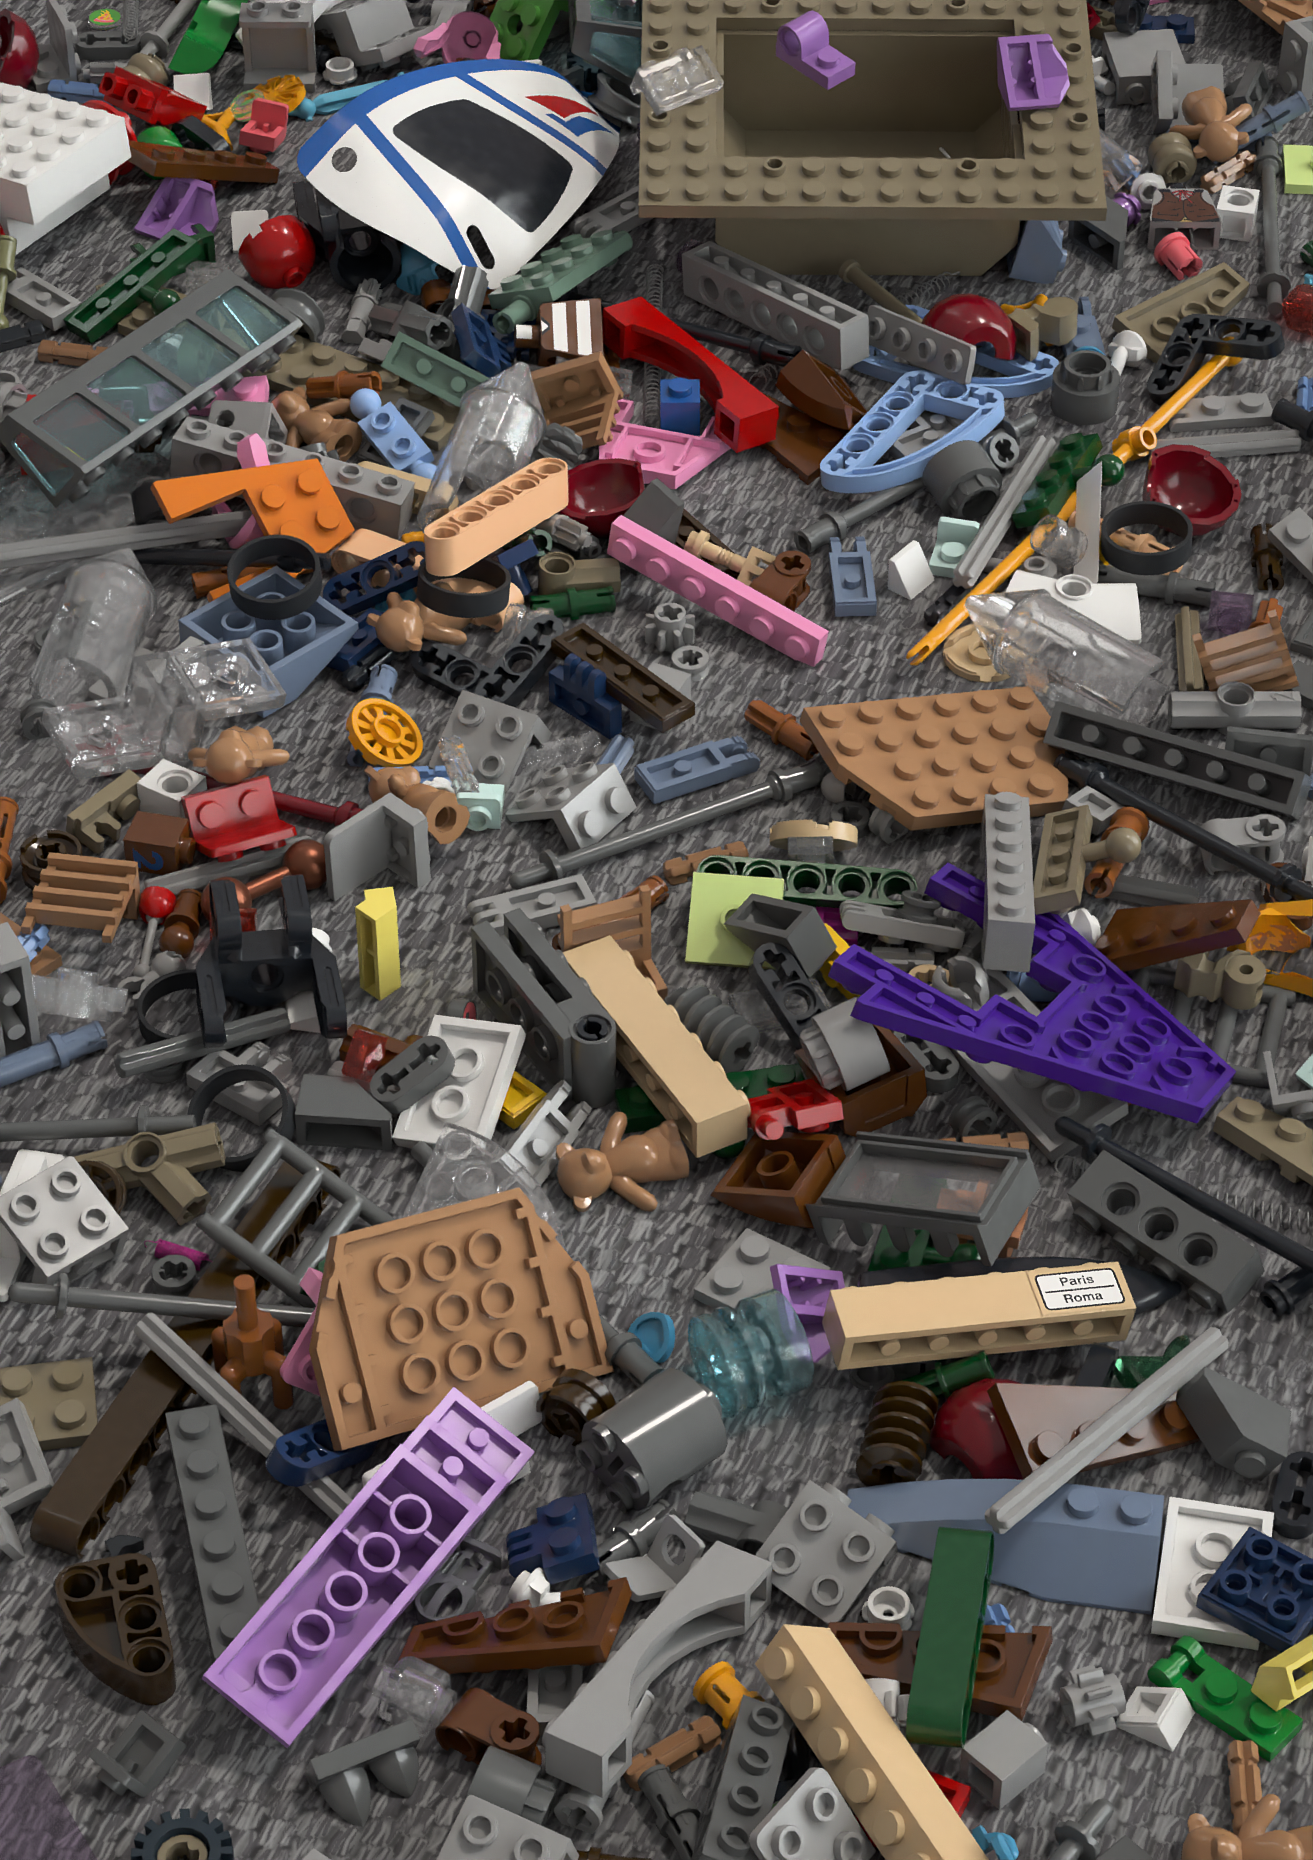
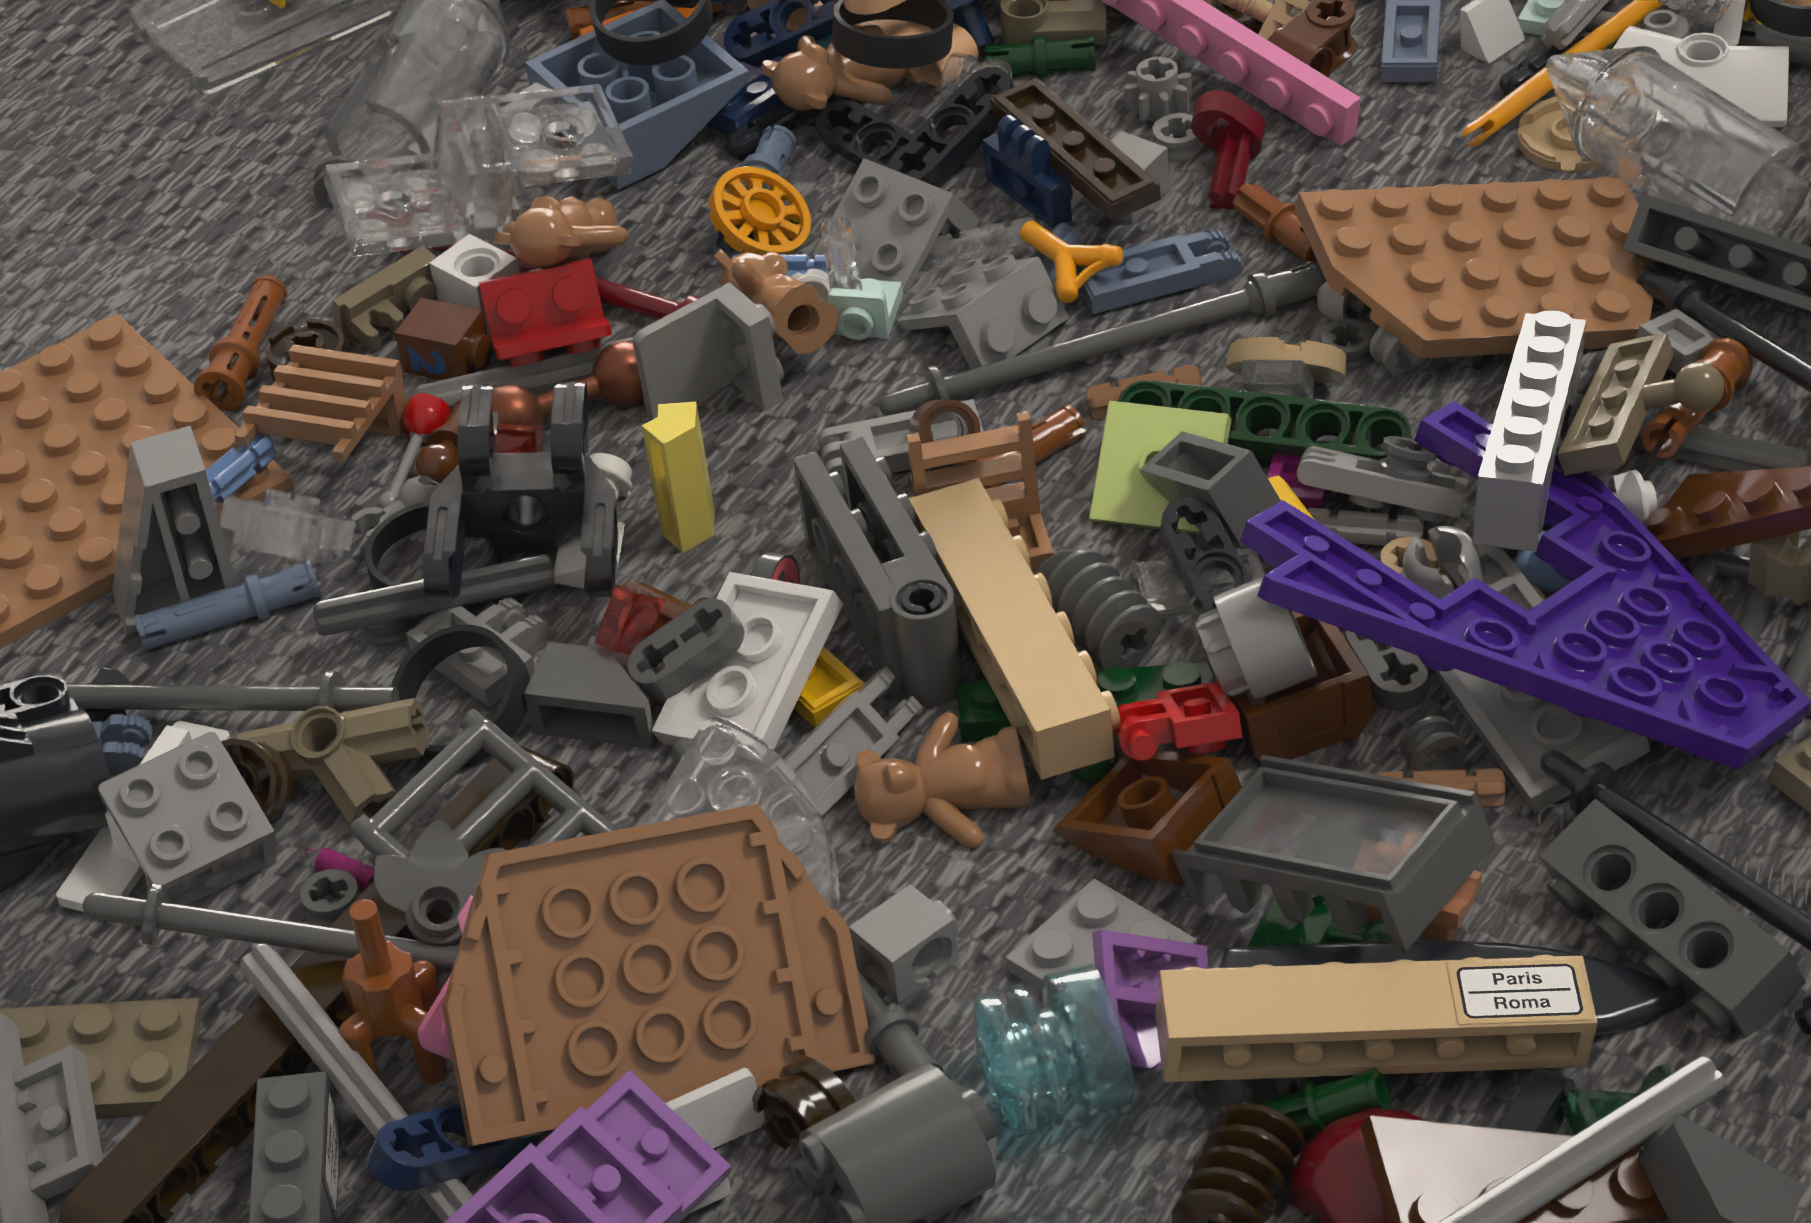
camera: 15 degrees right, 0 degrees up
dark azure piece [628,1312,675,1363] -> none
none -> dark grey plate [374,819,506,945]
none -> light grey brick [849,884,959,1003]
none -> reddish brown pin [909,400,981,444]
none -> light orange piece [1020,220,1124,303]
none -> dark red piece [1191,90,1266,210]

